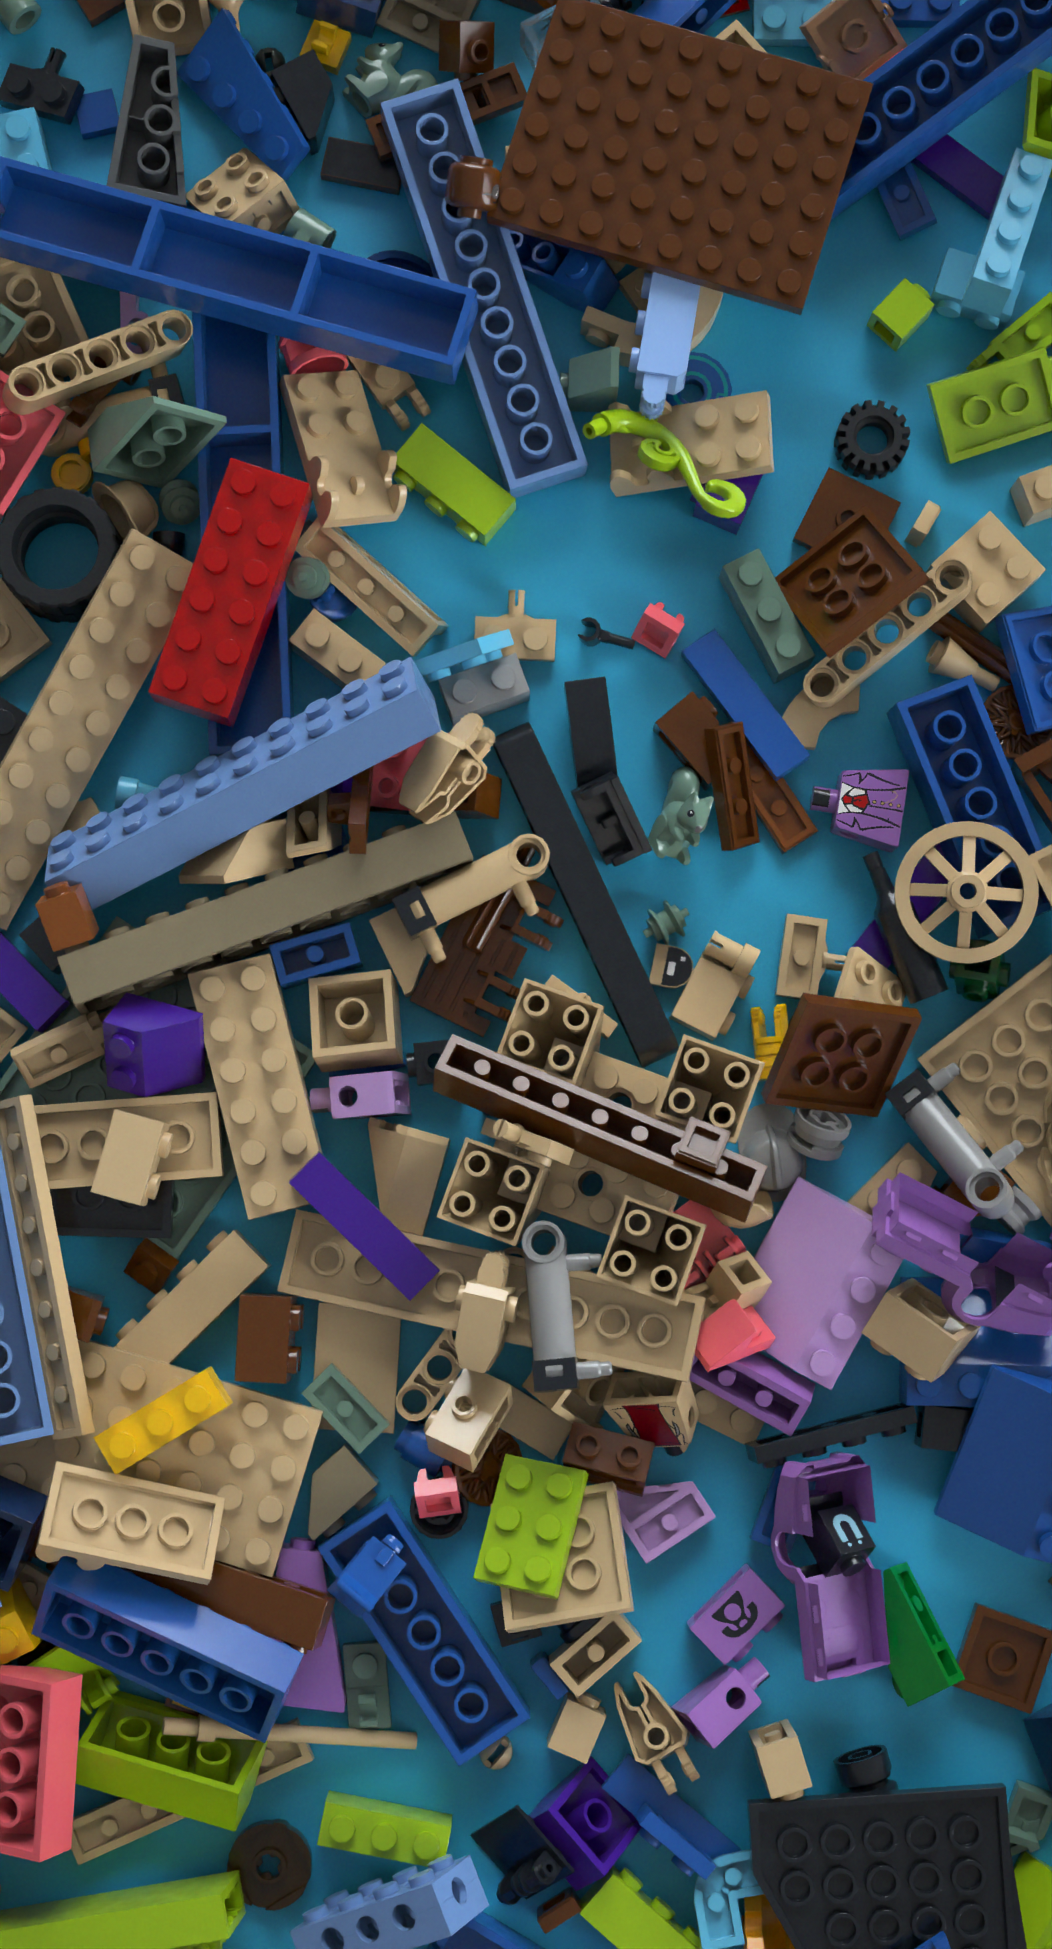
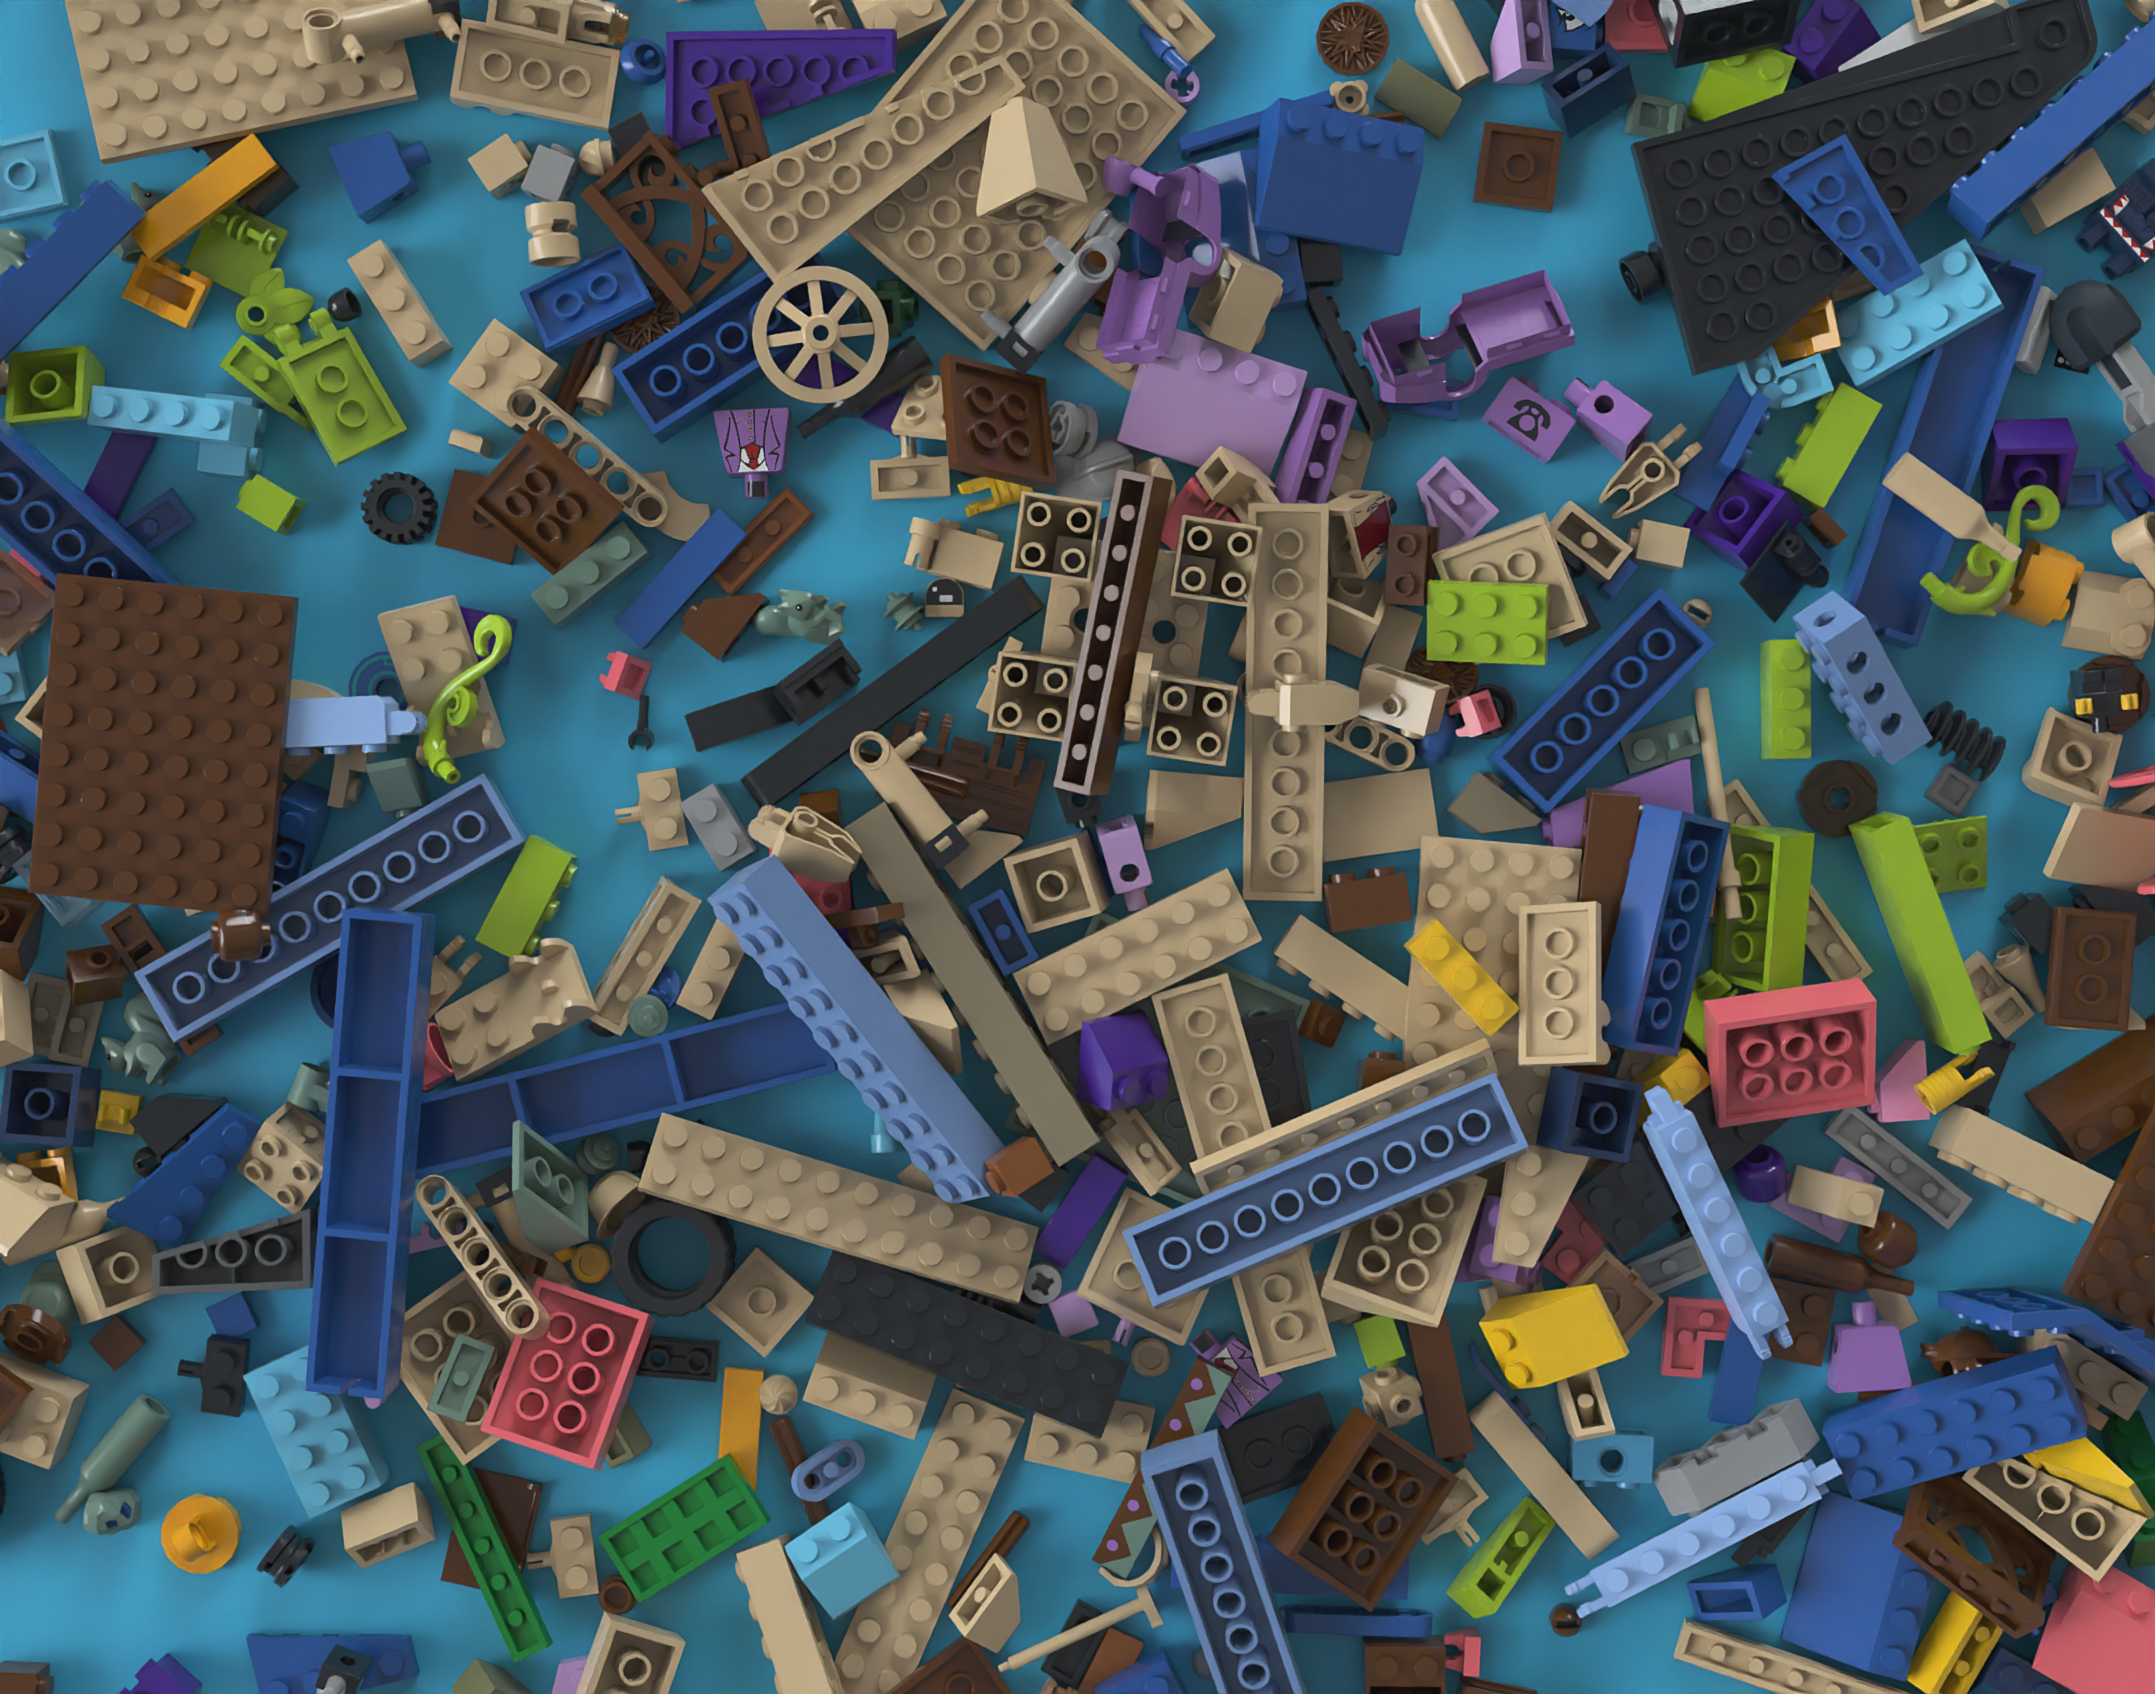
camera: 95 degrees left, 5 degrees up
tan brick [90,1109,173,1206] -> none
red brick [148,458,313,728] -> none
dark purple tile [289,1151,440,1301] -> none
sand green plate [301,1363,390,1454] -> none
black tile [320,137,402,195] -> none
blue piece [326,1534,407,1618] -> none
medium azure plate [414,629,514,683] -> none
light grey piece [522,1220,612,1393] -> none
tile [674,1116,731,1174] -> none
coral slope [695,1299,776,1372] -> none
reddish brown tile [704,721,760,851] -> none
tan brick [748,1719,813,1801] -> none
black brick [802,1503,876,1578] -> none
green slope [883,1562,965,1707] -> none

